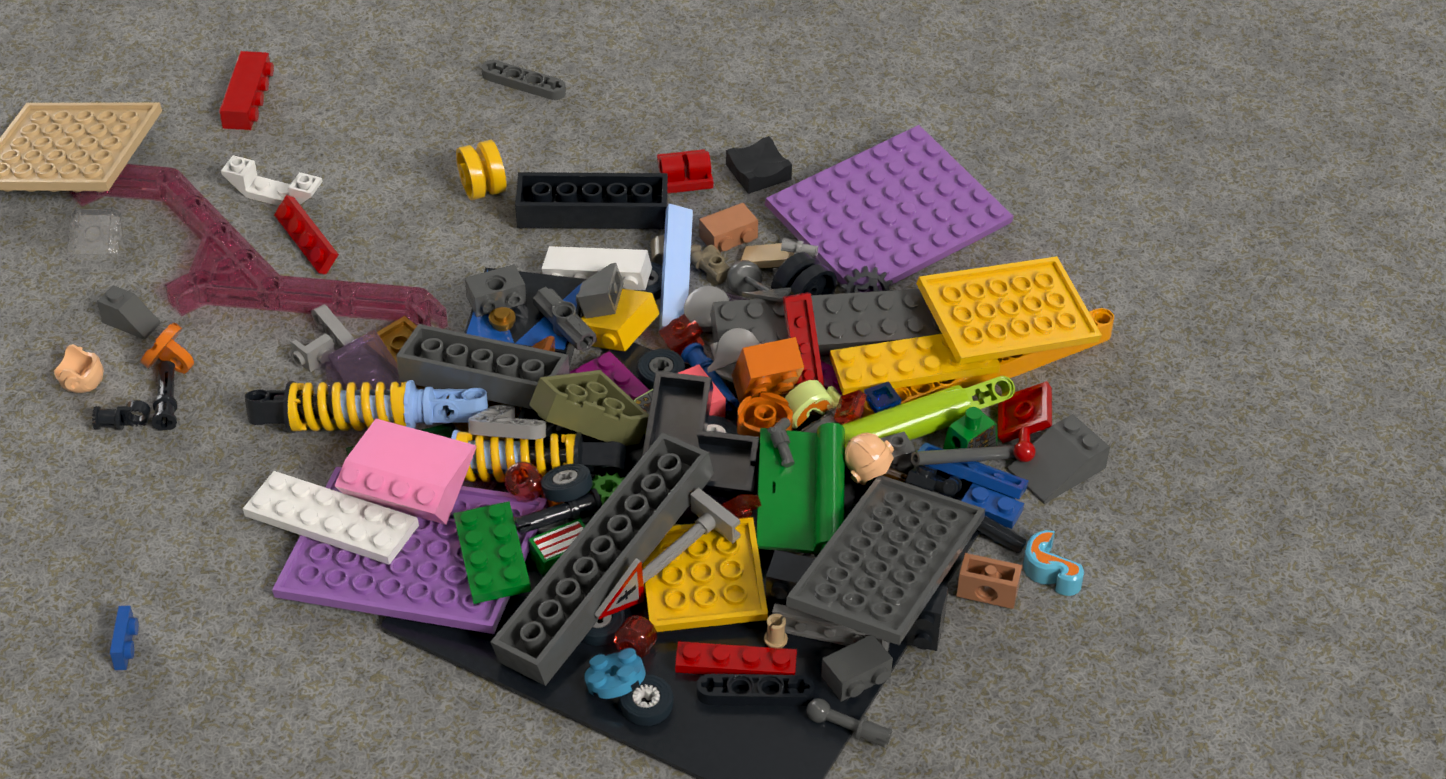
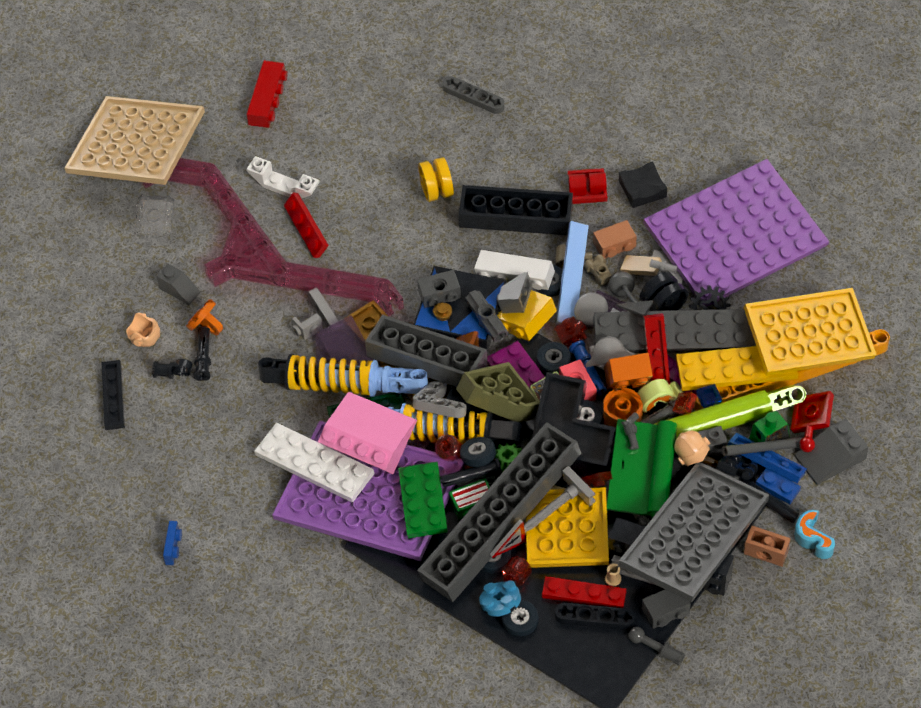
camera: 10 degrees right, 10 degrees up
none -> black plate [101,360,125,430]

